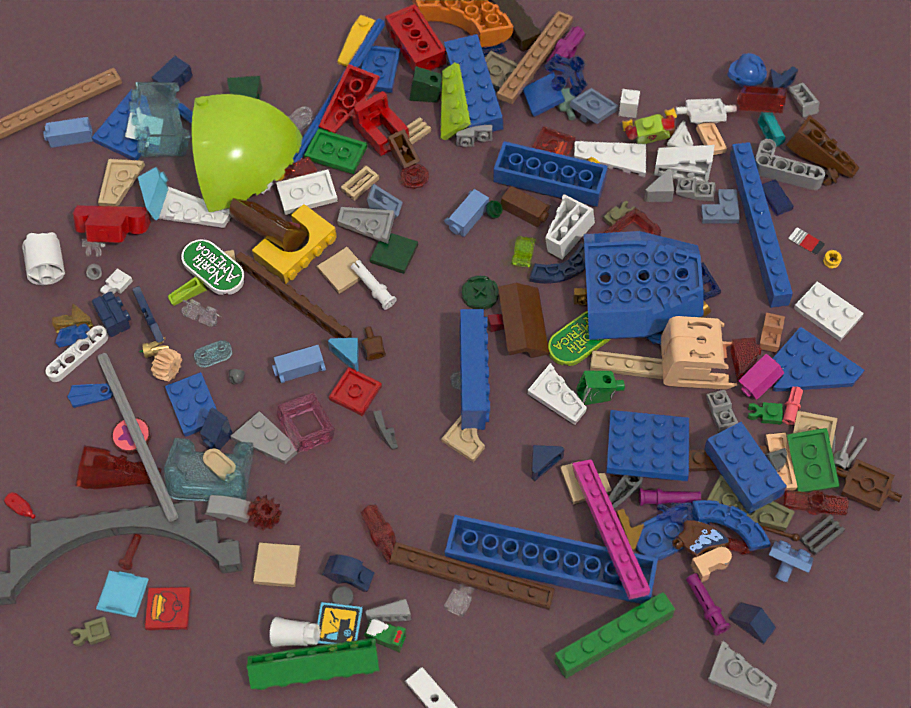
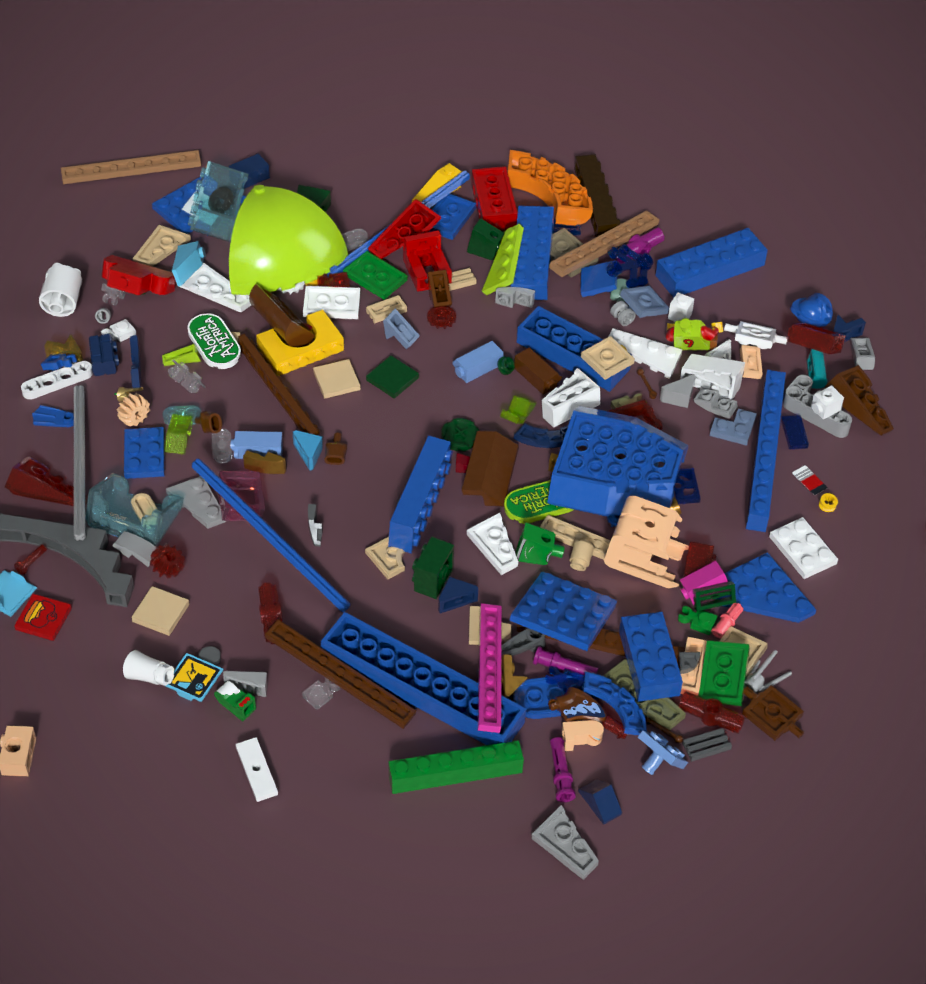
camera: 15 degrees right, 10 degrees down
medium blue brick [44,117,93,148] -> none
tile [111,417,152,455] -> none
dark blue slope [200,407,233,450] -> none
dark grey hinge [229,369,245,384] -> none
green brick [247,638,379,690] -> none
dark blue brick [322,555,375,592] -> none
red tile [329,367,382,416] -> none
light grey wing [337,207,395,244] -> none
white pin [351,260,397,310] -> none
clear red tile [532,126,576,156] -> none
light grey slope [706,390,738,433] -> none
nougat slope [759,313,785,353] -> none
reddish brown plate [823,166,840,186] -> none
none -> clear neon green slope [165,414,192,454]
none -> blue axle [192,459,350,612]
none -> reddish brown piece [195,411,222,433]
none -> clear smoke gear [208,187,235,215]
none -> clear plate [212,429,233,463]
none -> pearl gold slope [243,450,286,474]
none -> dark green brick [412,537,454,599]
none -> tan brick [569,539,594,571]
none -> tan tile [581,336,635,380]
none -> light grey wheel [610,301,636,326]
none -> reddish brown hinge [637,368,657,399]
none -> blue brick [655,228,768,298]
none -> dark green tile [693,581,736,611]
none -> white brick [811,385,844,419]

